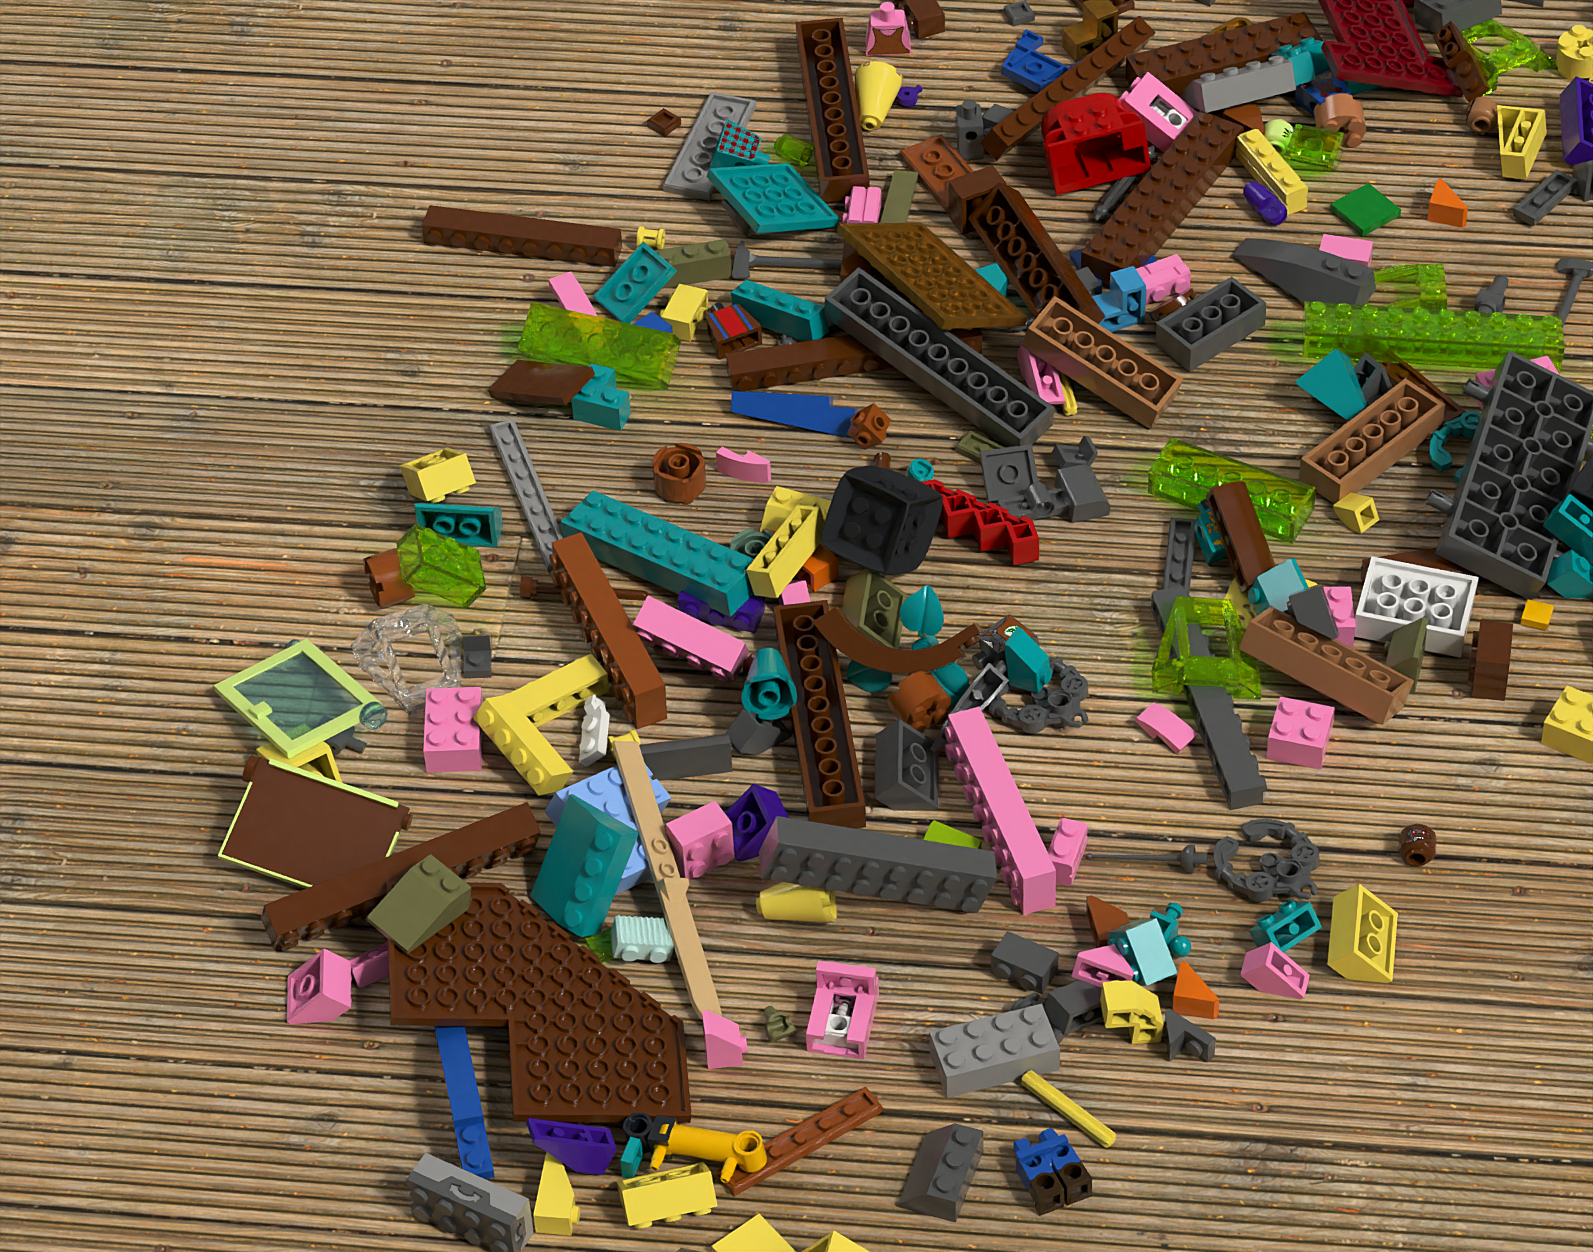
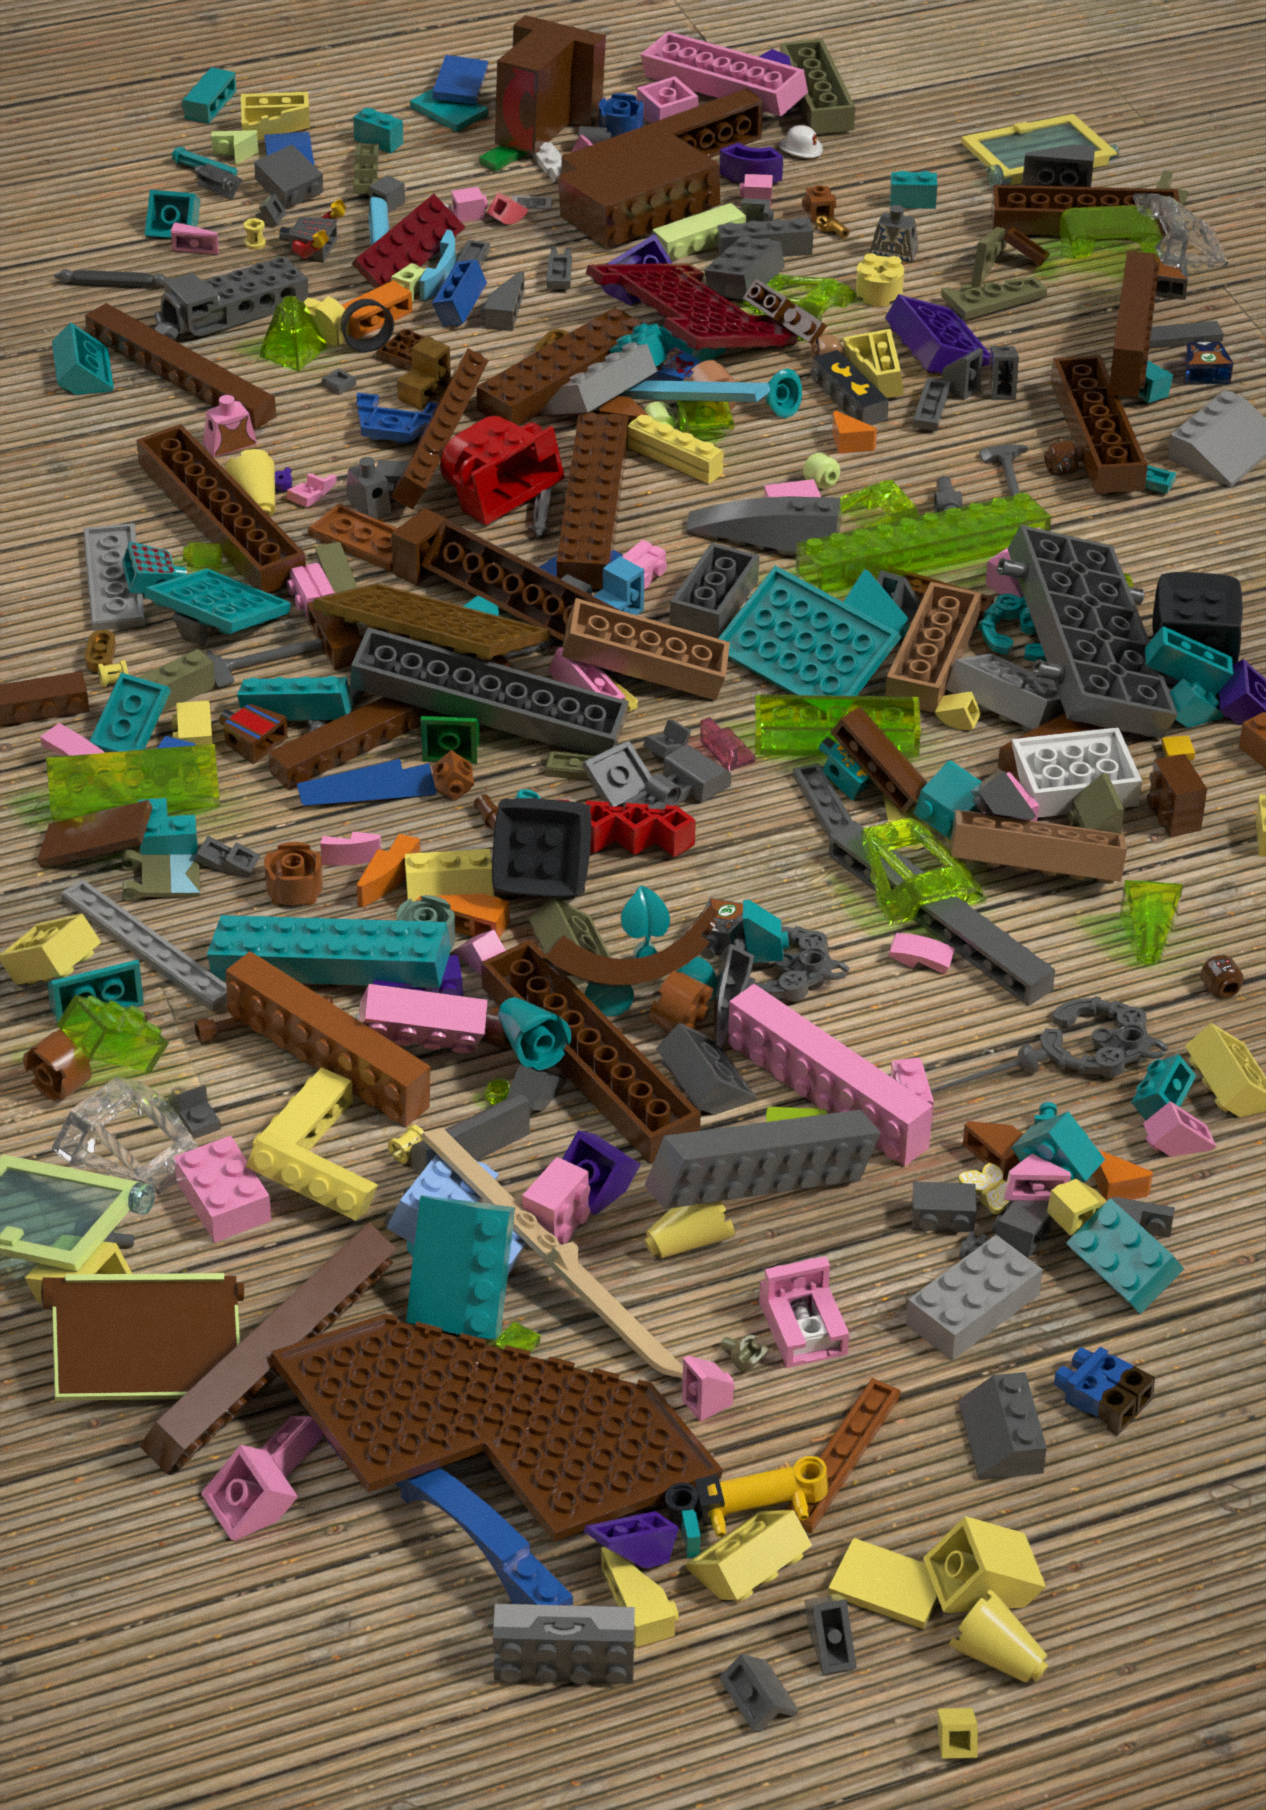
camera: 30 degrees left, 5 degrees down
olive slope [366,854,471,954] -> none
white hinge [579,694,610,767] -> none
light aqua brick [610,915,674,963] -> none
reddish brown tile [647,108,681,137] -> none
light yellow brick [746,505,825,598] -> none
light yellow axle [1021,1070,1116,1148] -> none
bright pink brick [1120,72,1198,153] -> none
reddish brown tile [1148,288,1197,321] -> none
dark purple arm [1243,182,1288,226] -> none
bright pink brick [1267,697,1335,770] -> none
green tile [1330,183,1401,237] -> none
none -> pearl gold plate [85,630,116,672]
none -> olive flag [121,850,200,902]
none -> dark grey slope [194,836,261,877]
none -> bright pink slope [286,474,337,508]
none -> orange slope [356,834,421,907]
none -> green slope [421,716,480,764]
none -> clear neon green plate [484,1079,511,1105]
none -> medium azure tile [617,380,770,402]
none -> clear pink panel [700,717,756,772]
none -> teal plate [718,565,901,721]
none -> teal hat [764,368,802,419]
none -> yellowish green head [803,453,840,489]
none -> brick [810,350,889,425]
none -> light grey slope [945,653,1065,732]
none -> light yellow animal [958,1163,1010,1214]
none -> teal brick [1066,1198,1184,1314]
none -> clear neon green slope [1119,880,1183,965]

